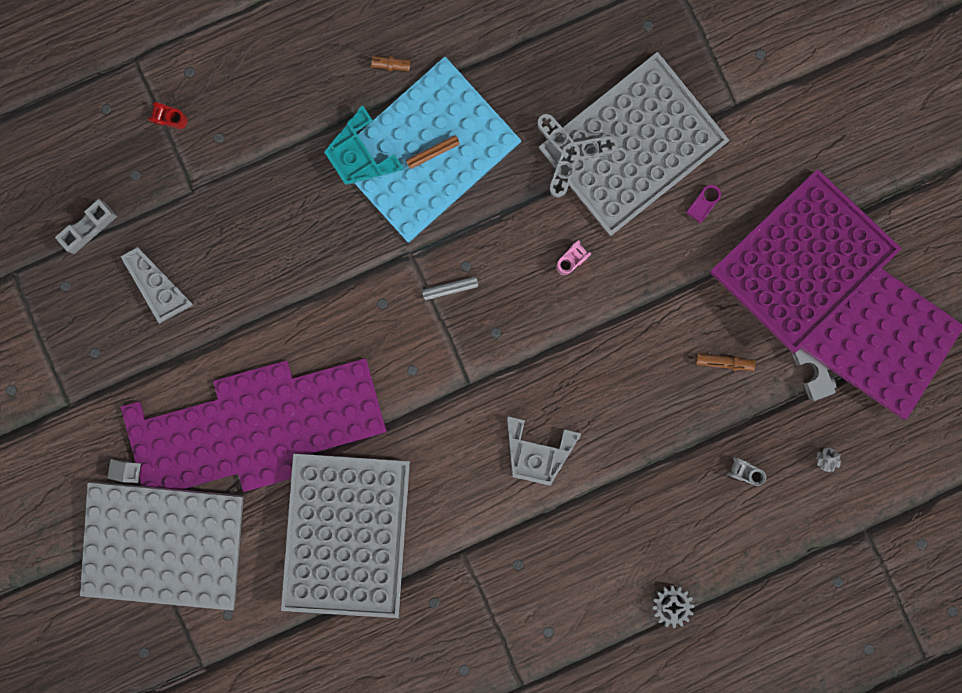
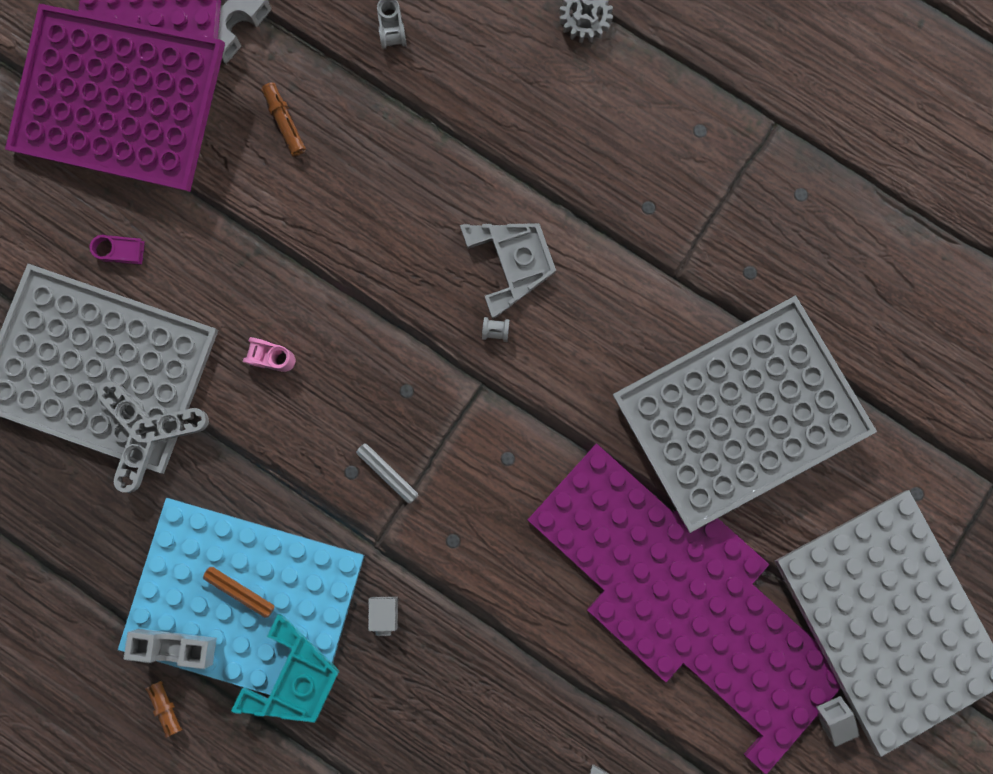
camera: 115 degrees left, 5 degrees down
none -> light grey arch [124,629,217,669]
none -> light grey brick [368,597,398,636]
none -> light grey bush [482,317,510,342]

